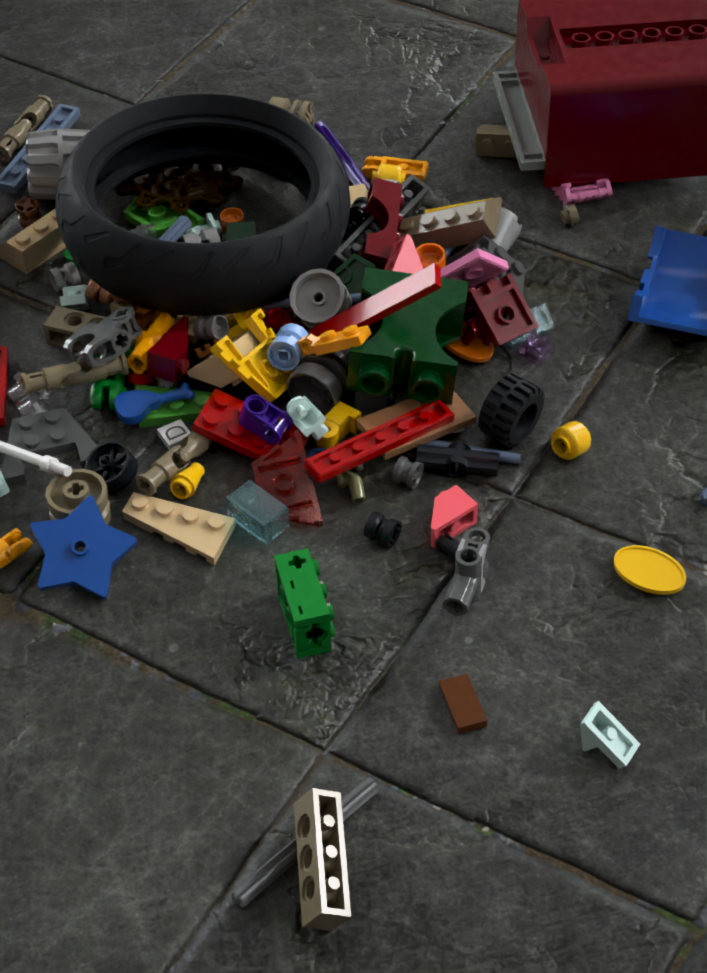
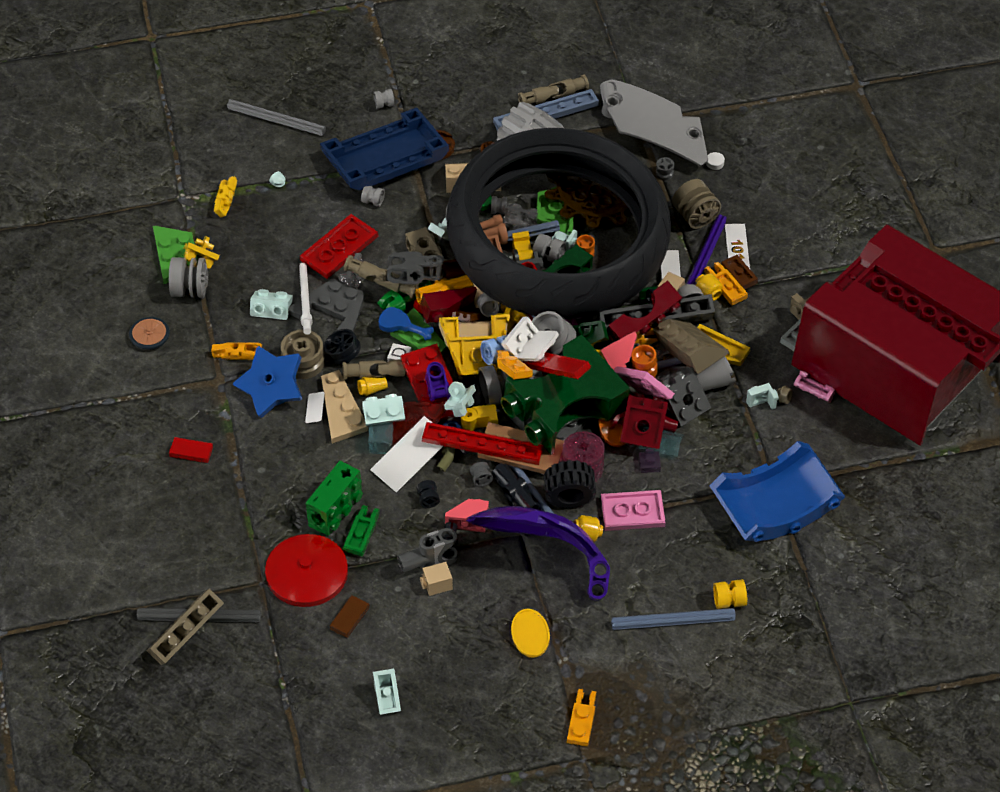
camera: 45 degrees right, 5 degrees up
none -> red tile [169,437,213,463]
none -> red dish [265,534,348,607]
none -> white sticker [305,392,325,423]
none -> green hinge [343,505,380,556]
none -> light aqua bracket [362,394,405,426]
none -> white sticker [370,416,443,492]
none -> tan brick [420,562,453,596]
none -> dark purple windscreen [466,506,610,601]
none -> white bracket [501,317,559,361]
none -> clear pink wheel [562,431,605,482]
none -> light grey panel [600,79,708,167]
none -> bright pink tile [601,490,666,531]
none -> white tile [706,152,725,170]
none -> reddish brown plate [721,255,758,289]
none -> white sticker [725,224,750,269]
none -> light aqua bracket [746,383,779,409]

